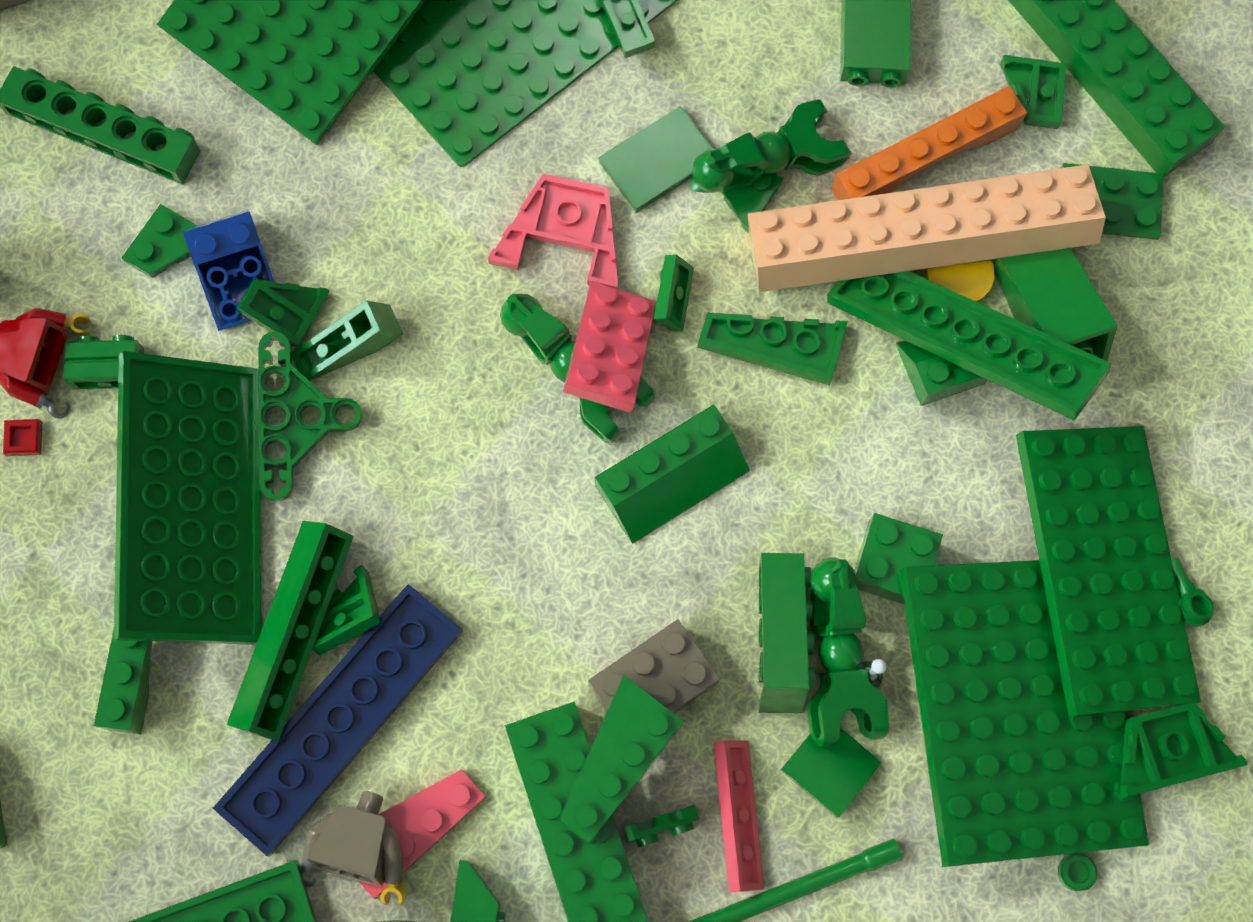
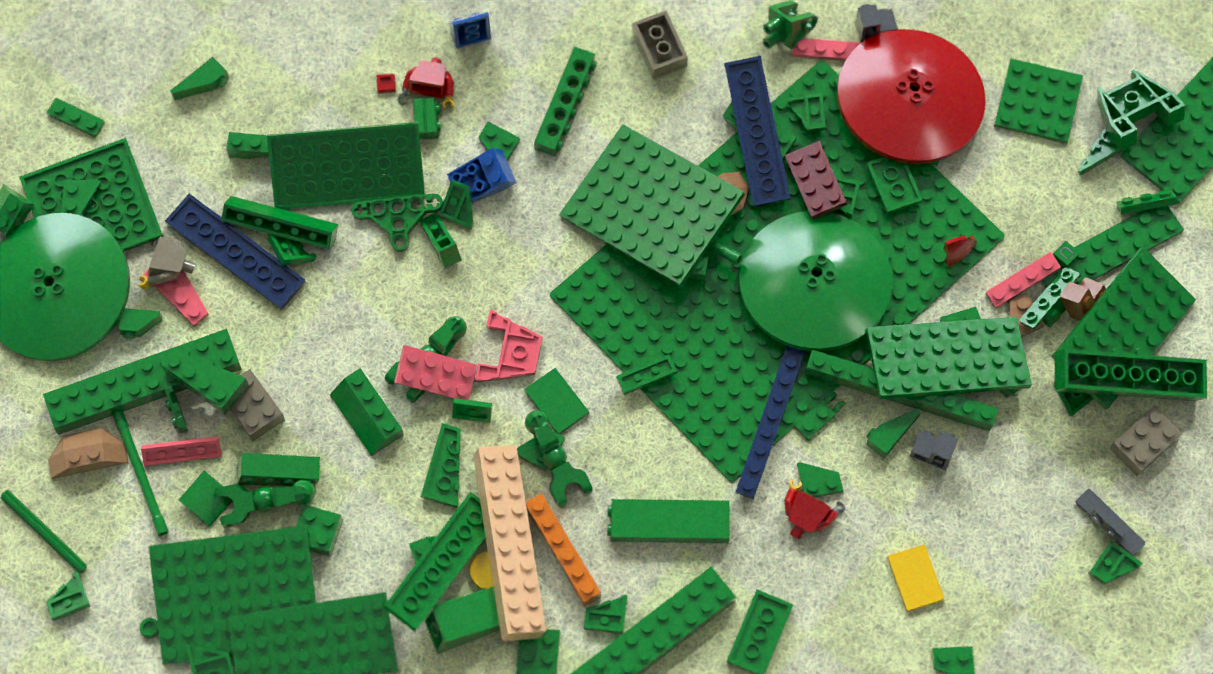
camera: 90 degrees right, 5 degrees down
white hinge [858,659,887,687] -> none

